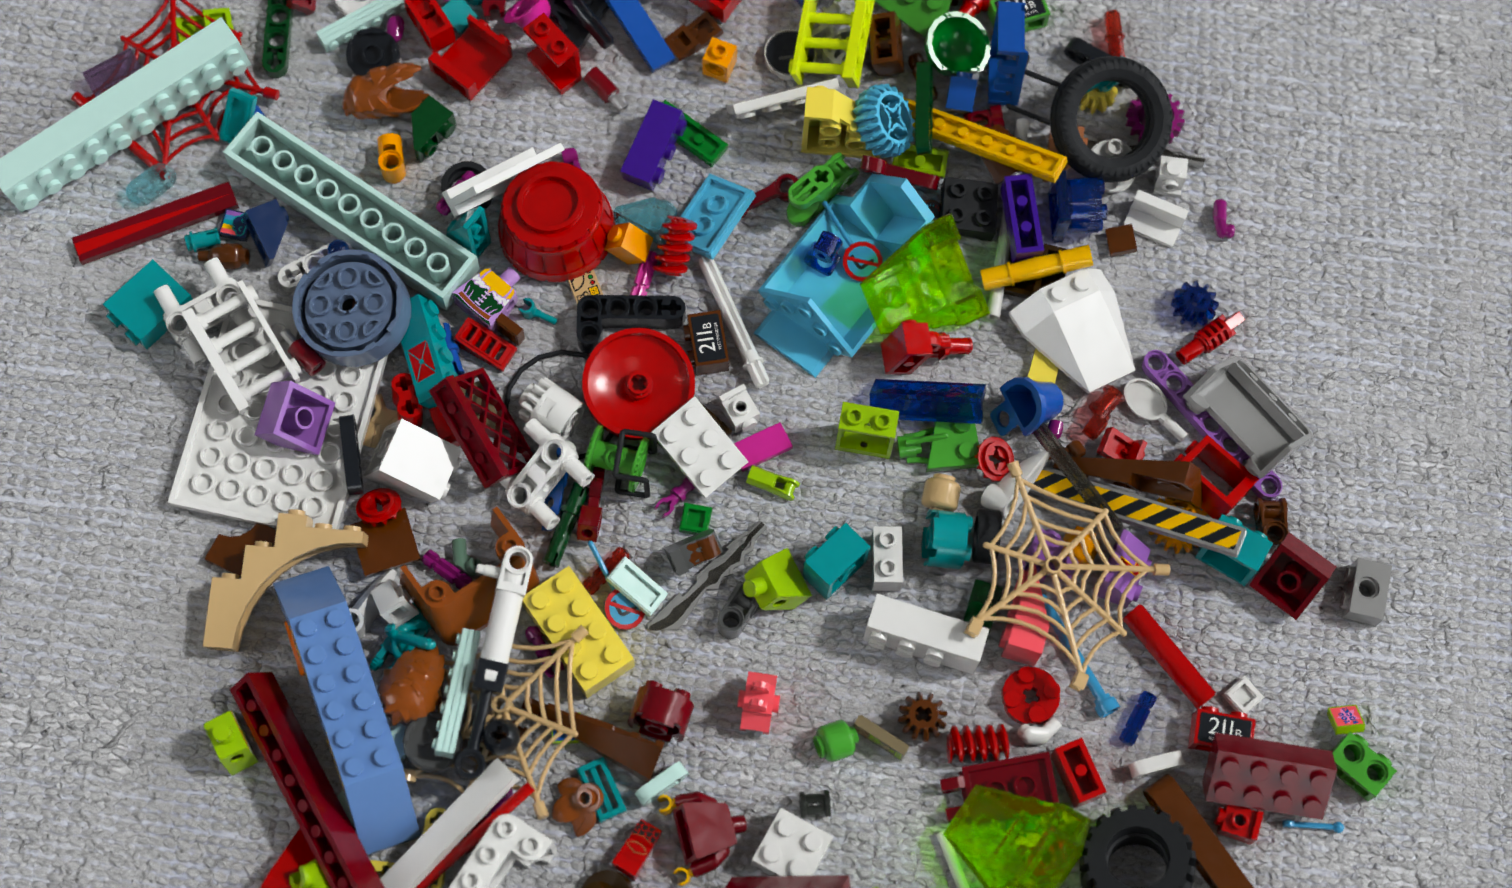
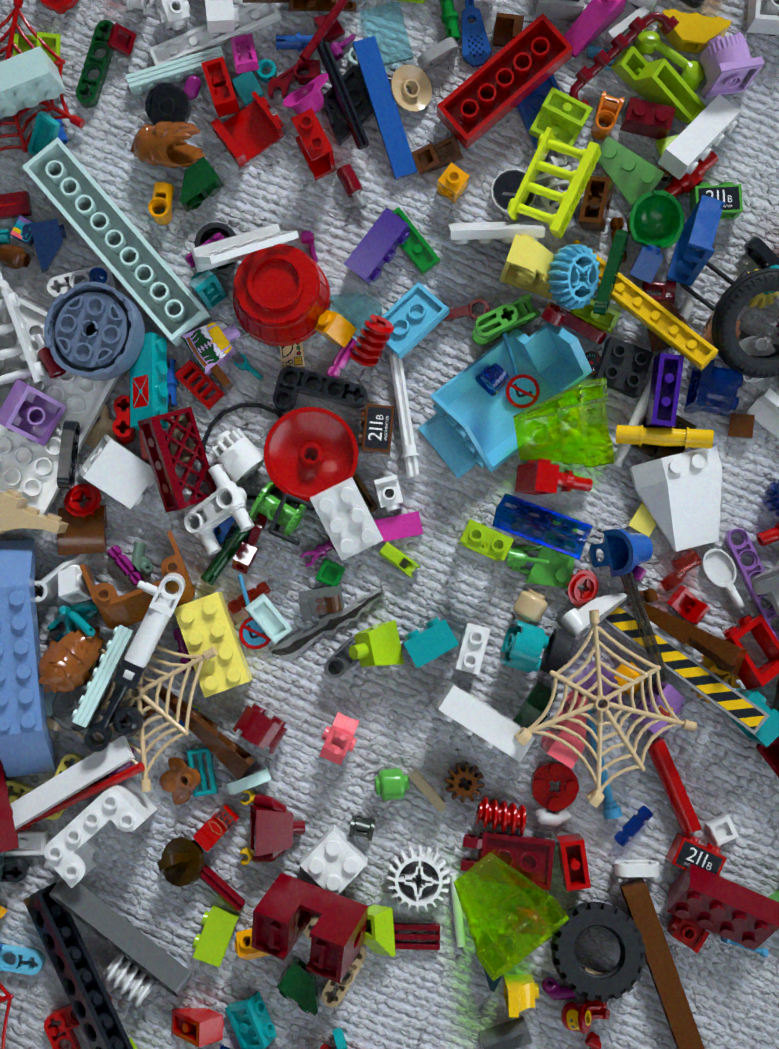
camera: 20 degrees right, 15 degrees up
none -> white gear [386,845,451,912]

